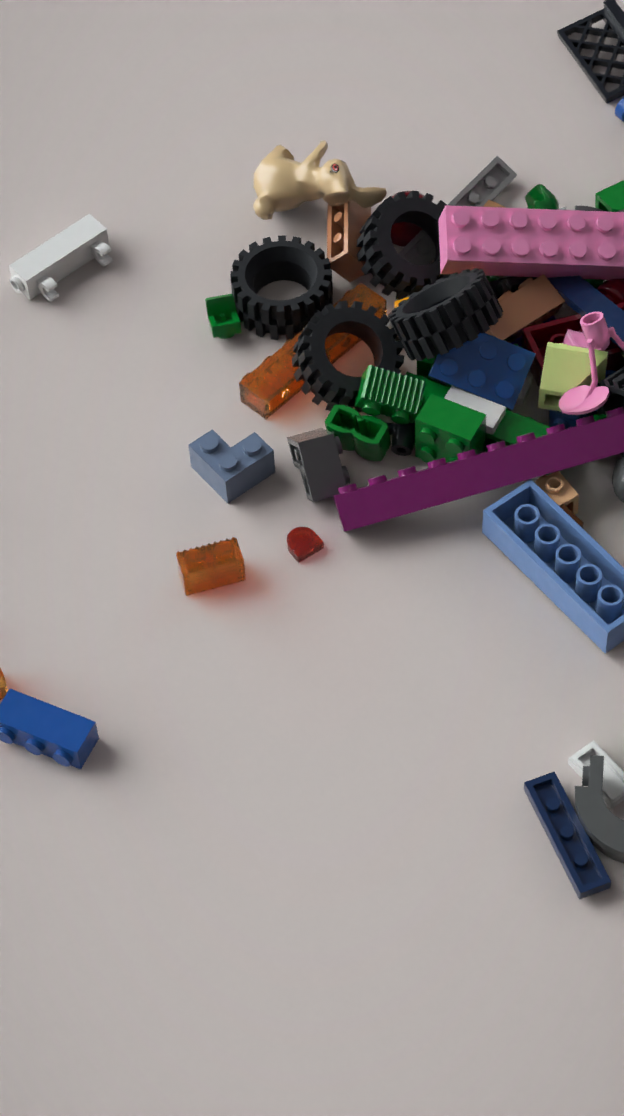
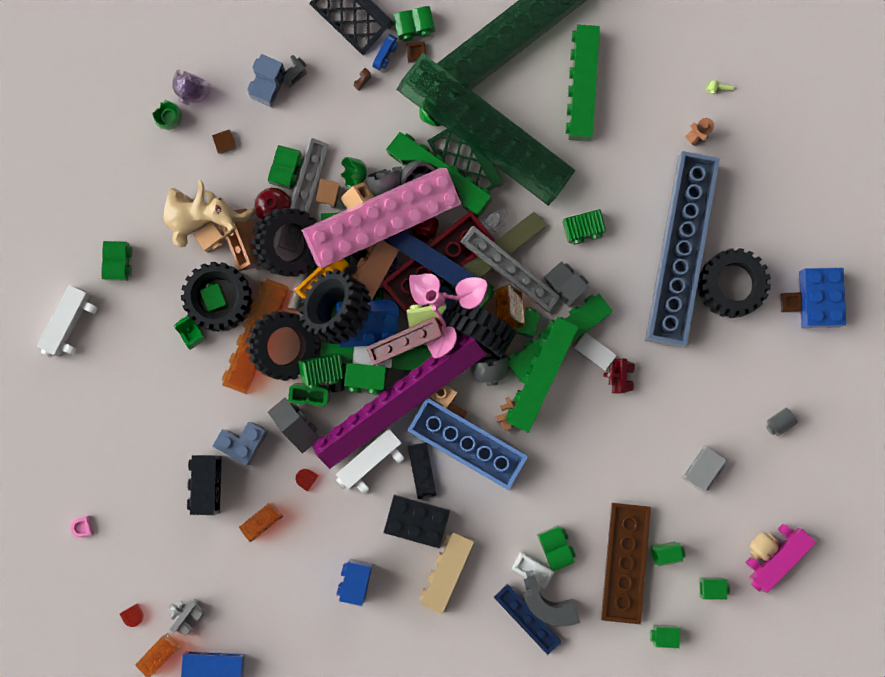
camera: 25 degrees left, 30 degrees up
none -> green brick [101,241,133,281]
none -> green hair [153,99,182,130]
none -> light grey hips [169,599,204,636]
none -> clear purple cylinder [172,70,212,105]
none -> black brick [187,455,222,515]
none -> light nougat brick [193,222,226,253]
none -> green brick [200,282,229,314]
none -> reddish brown tile [212,129,236,154]
none -> sand blue brick [248,54,286,107]
none -> green brick [267,145,304,190]
none -> dark grey bracket [283,55,307,88]
none -> white brick [336,428,405,494]
none -> blue brick [336,559,373,606]
none -> reddish brown tile [354,68,371,91]
none -> plate [366,317,444,365]
none -> black brick [383,494,450,549]
none -> black plate [407,443,437,499]
none -> tan brick [419,531,474,614]

